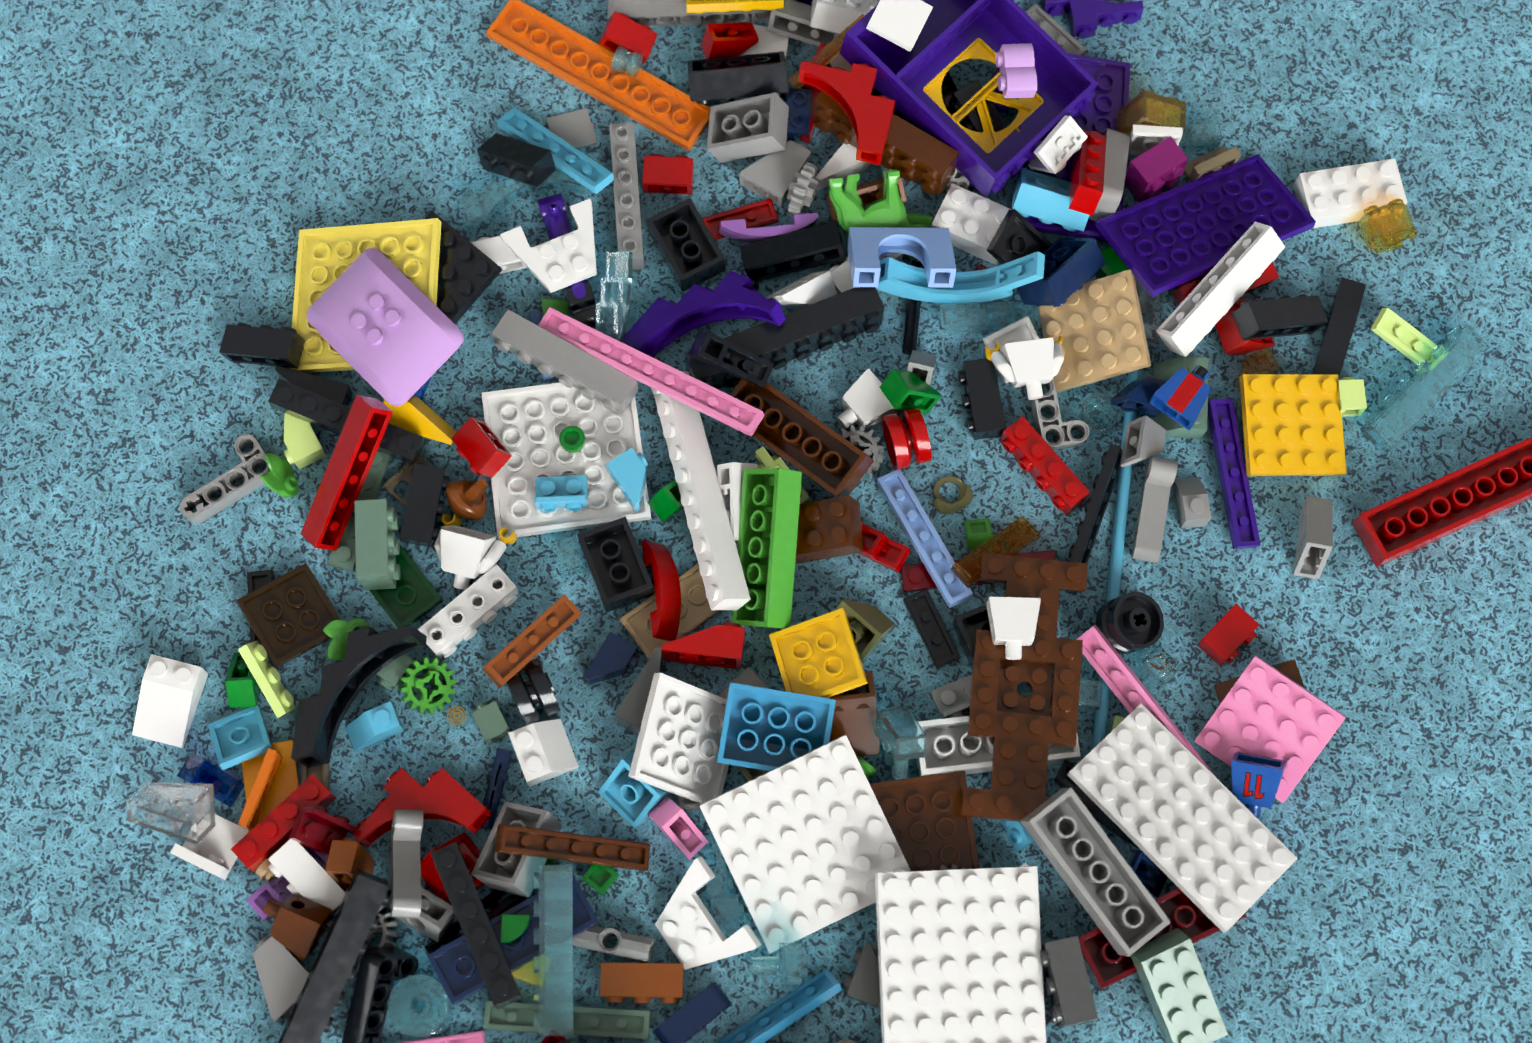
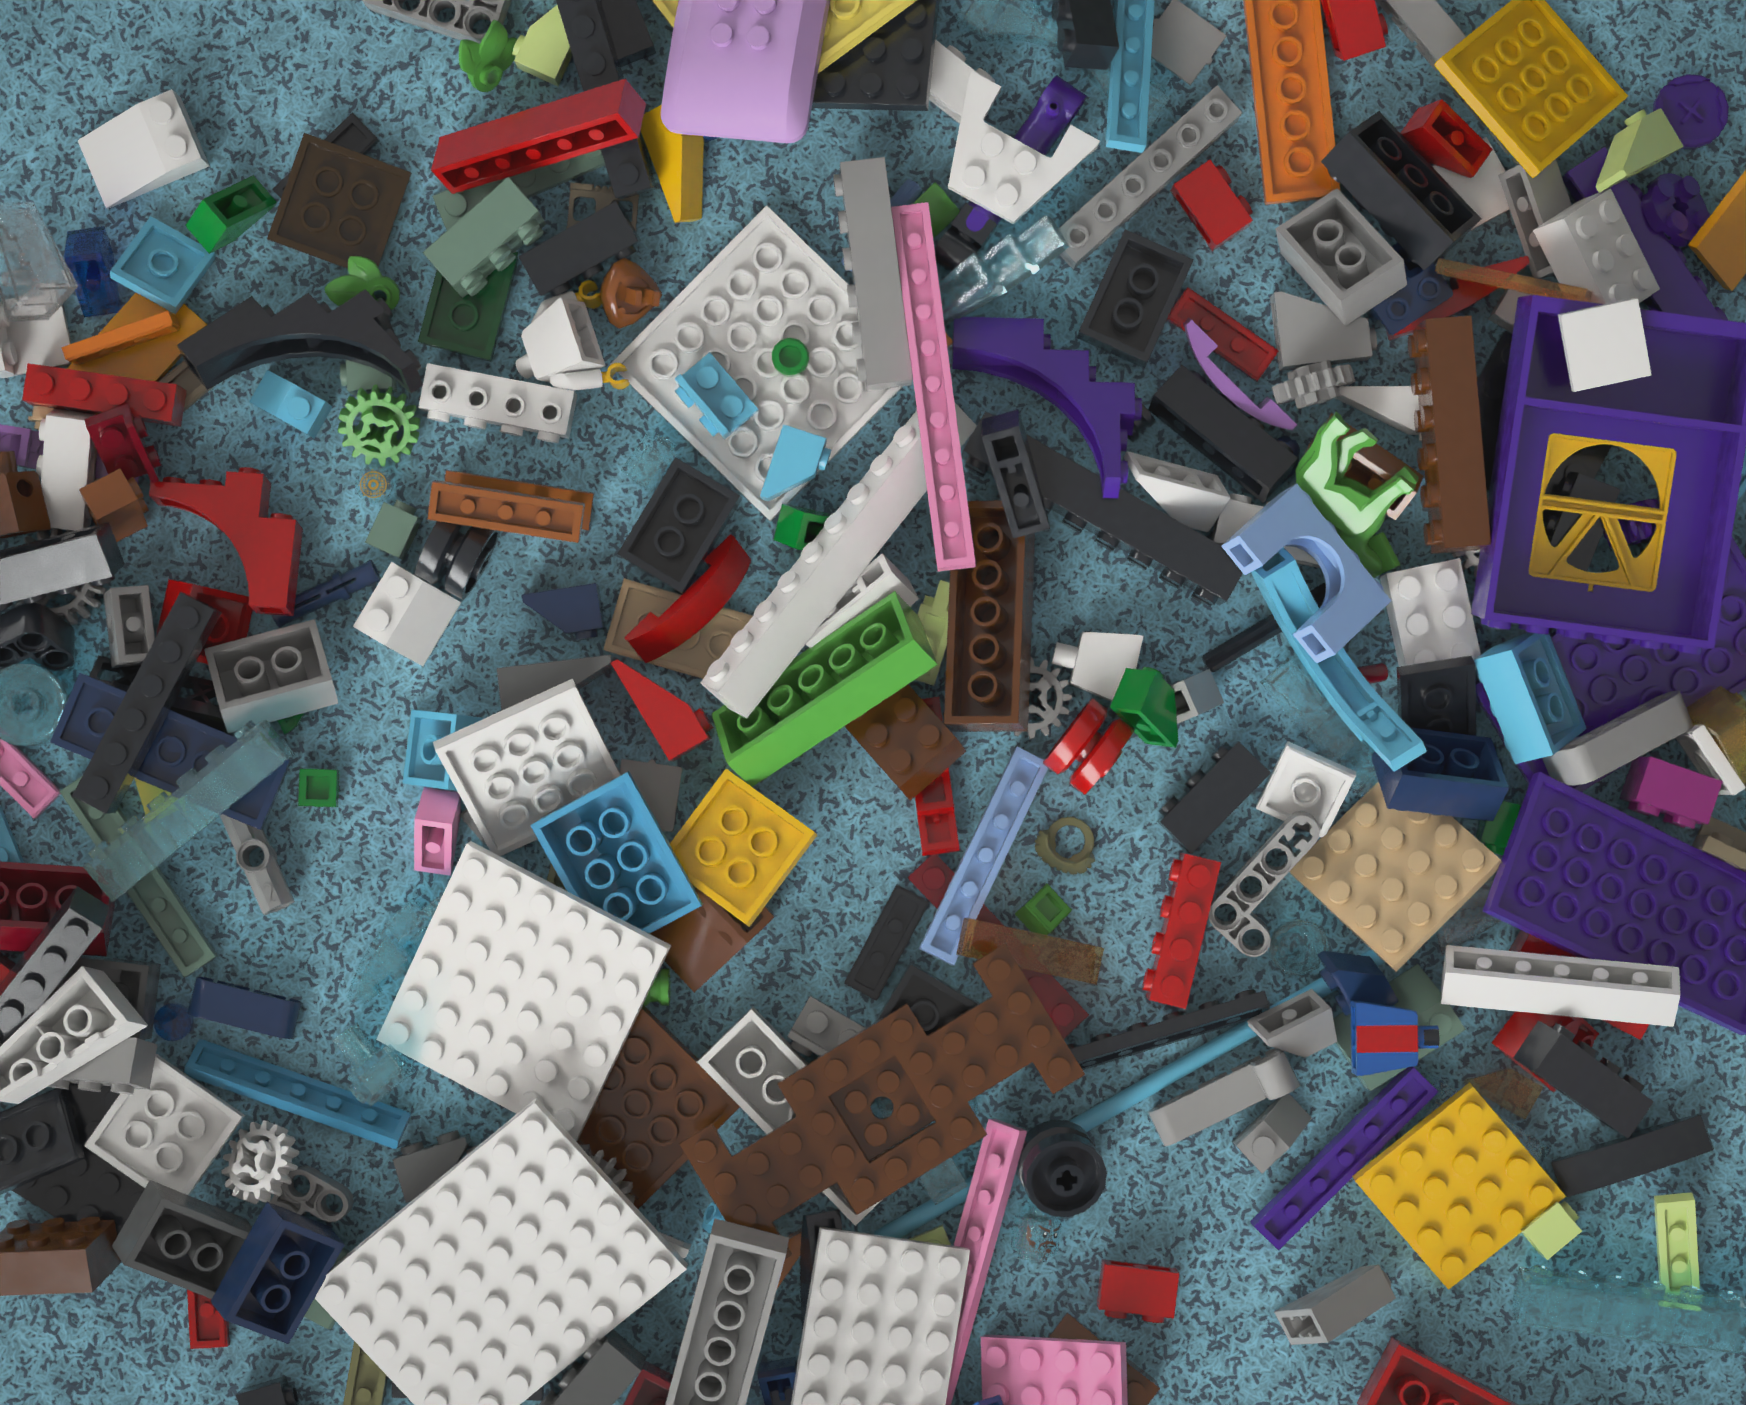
camera: 55 degrees right, 15 degrees up
yellowish green plate [238,641,296,718] -> none
light grey beam [390,809,423,918] -> none
red brick [451,417,512,478] -> none
reddish brown tile [495,824,650,871] -> none
green tile [501,914,530,944] -> none
dark orange brick [600,962,684,1004] -> none
clear light blue wheel [611,46,643,77] -> none
white wing [655,856,762,970] -> none
red arch [799,61,895,165] -> none
olive slope [836,599,895,663] -> none
clear light blue brick [873,706,926,779] -> none
white torso [985,336,1064,400] -> none
white torso [987,597,1041,660] -> none
lavender brick [995,43,1037,98] -> none
white bracket [1028,115,1088,174] -> none
red brick [1069,129,1107,216] -> none

